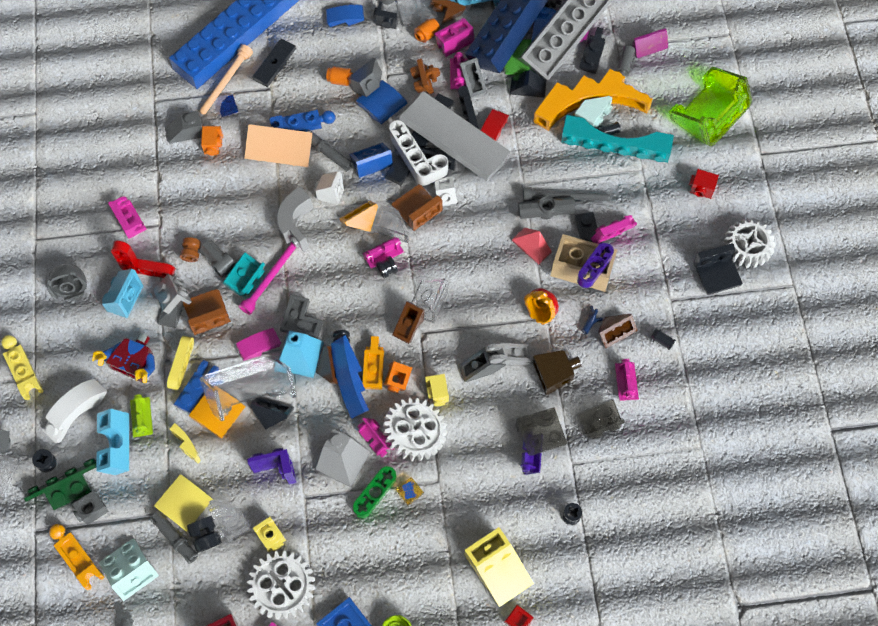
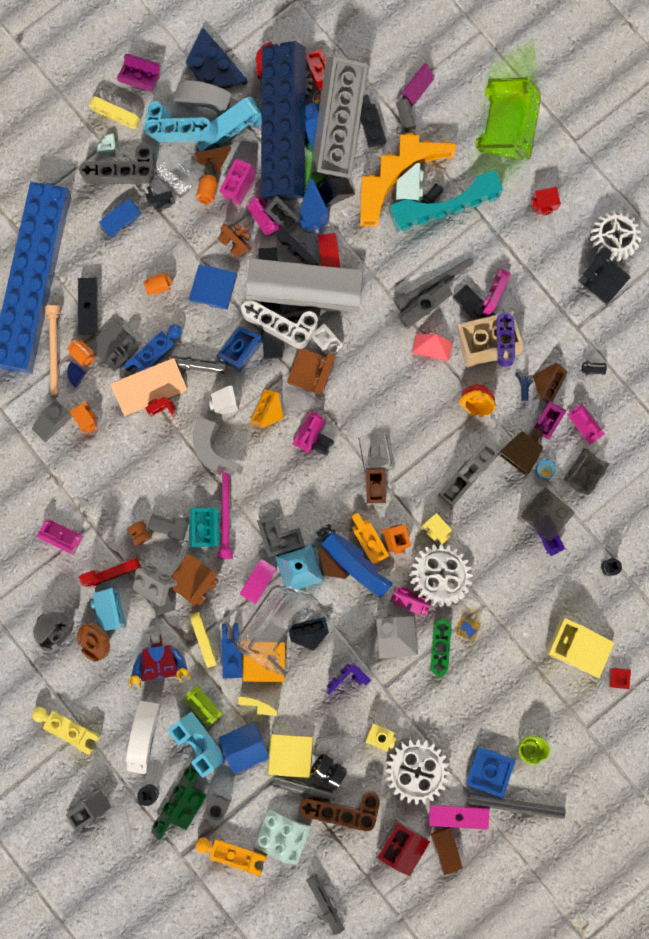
camera: 35 degrees left, 15 degrees up
dark grey slope [348,57,382,97] -> none
none -> orange brick [67,339,96,367]
none -> dark orange tile [77,622,110,661]
none -> dark grey hinge [88,319,141,372]
none -> red bracket [145,396,176,417]
none -> blue slope [219,721,269,774]
none -> blue slope [298,179,328,233]
none -> reddish brown beam [299,791,380,831]
none -> magenta slope [534,401,567,440]
none -> dark azure tile [536,460,556,480]

